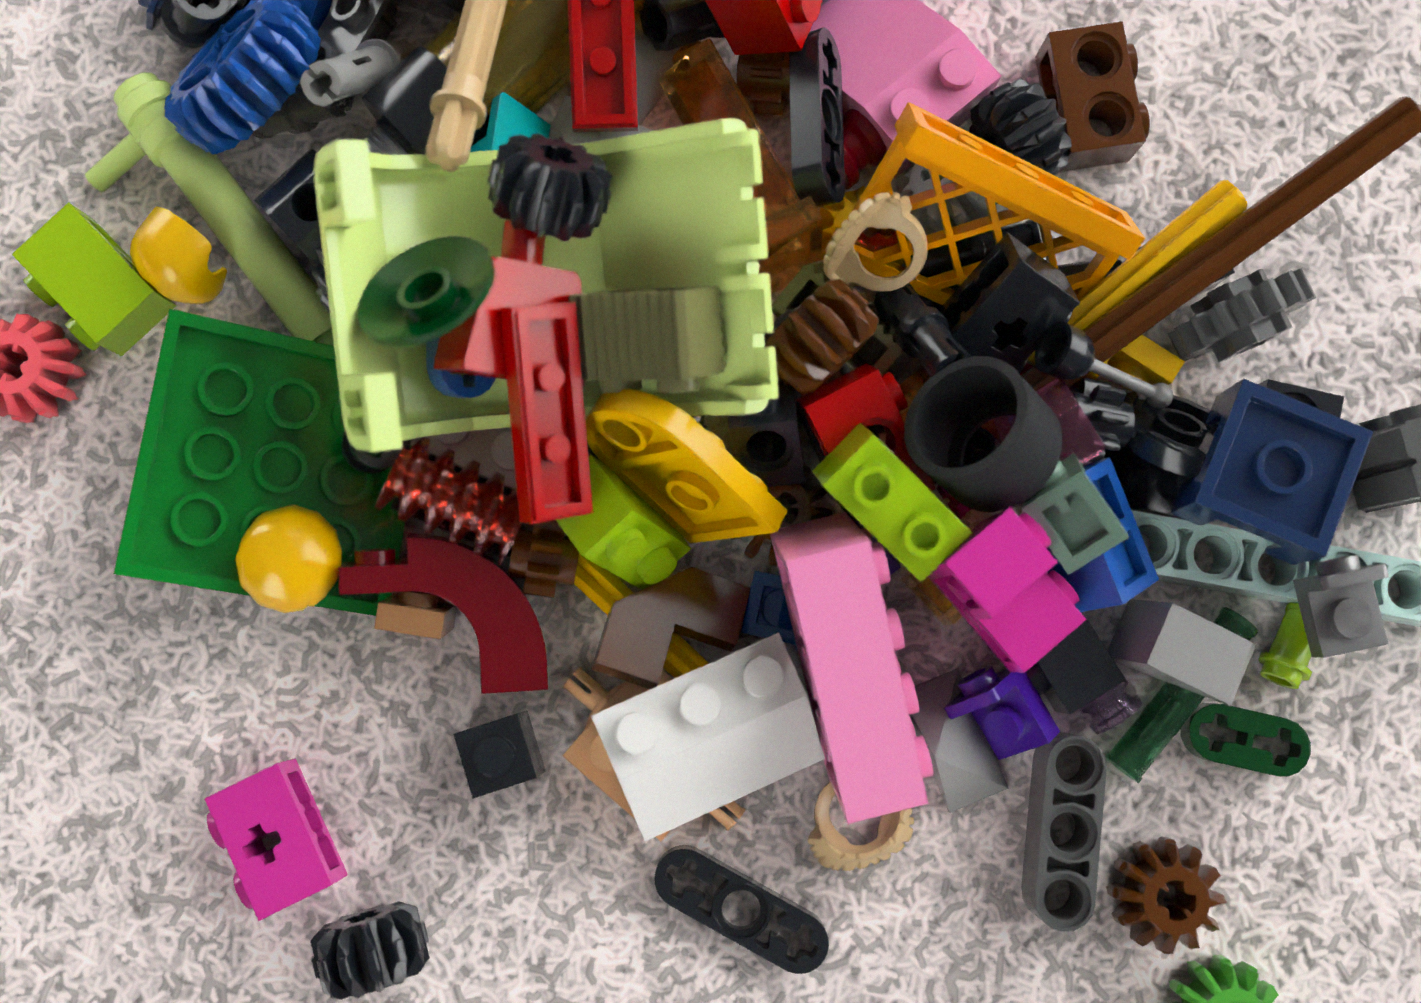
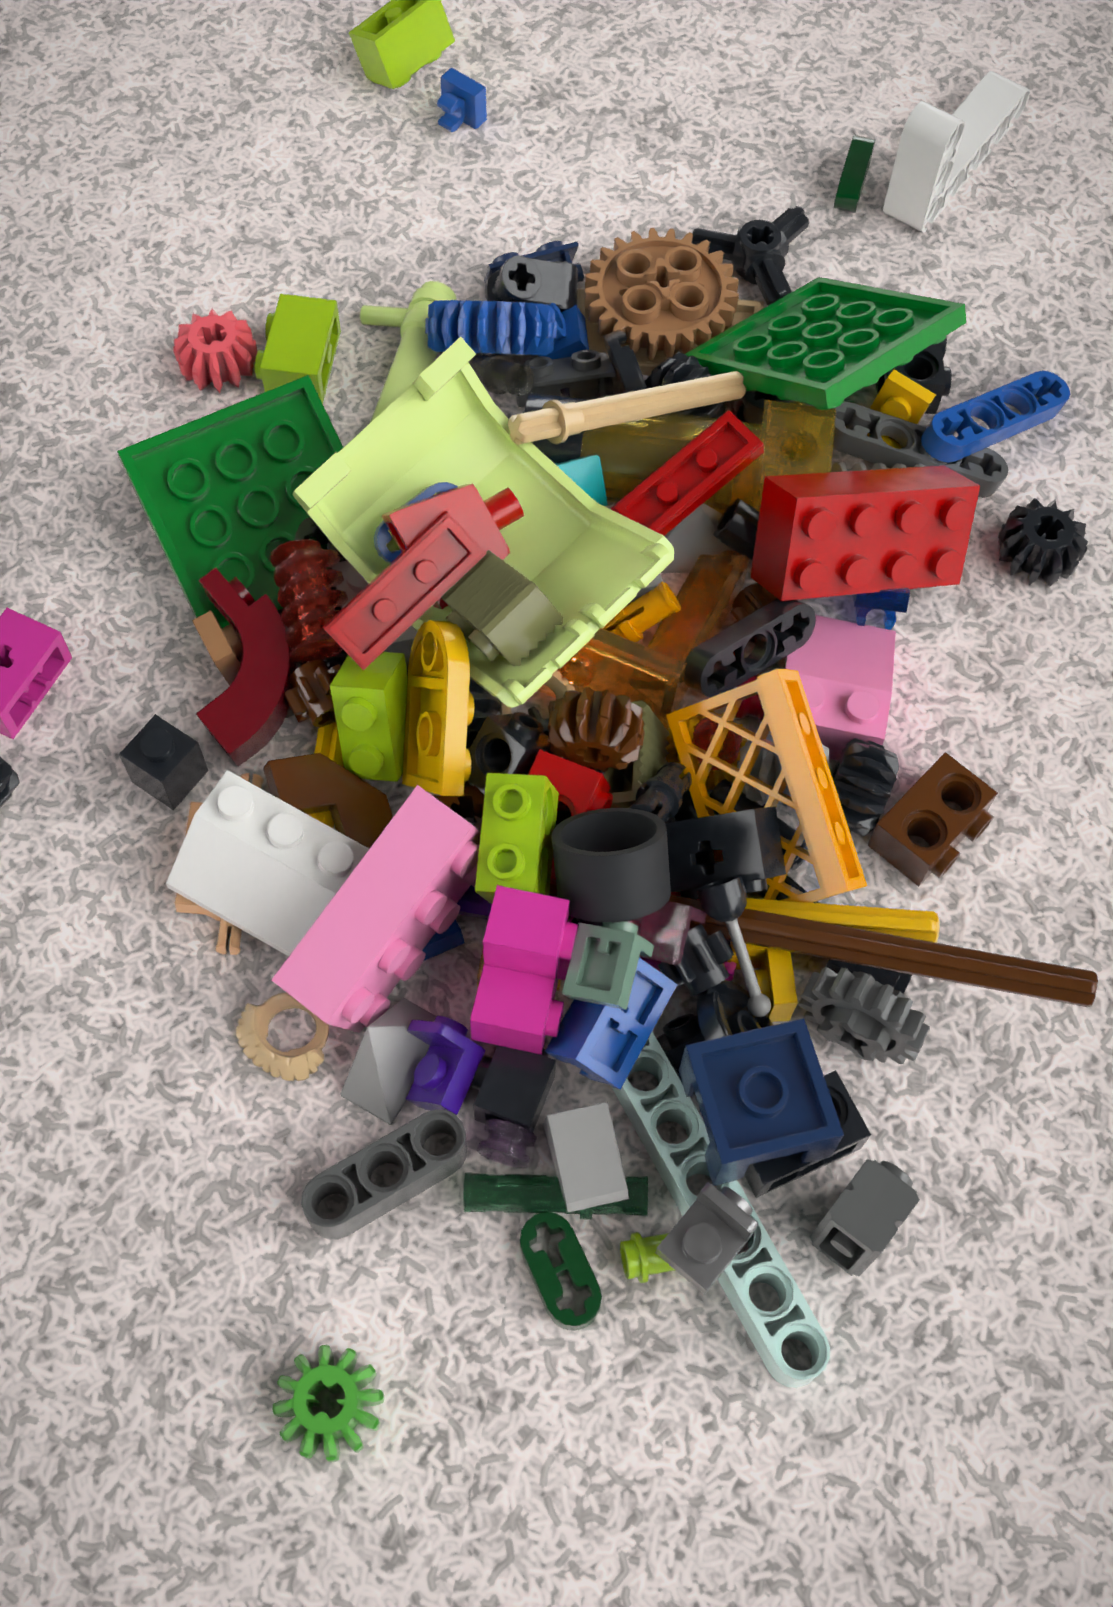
camera: 50 degrees right, 20 degrees down
yellow hair [130,206,227,305] -> none
yellow hair [235,505,342,613] -> none
light grey axle [301,38,415,106] -> none
dark green dish [357,236,495,347] -> none
black gear [488,133,612,242] -> none
black beam [654,845,829,974] -> none
tan piece [823,192,928,292] -> none
reddish brown gear [1106,837,1227,954] -> none

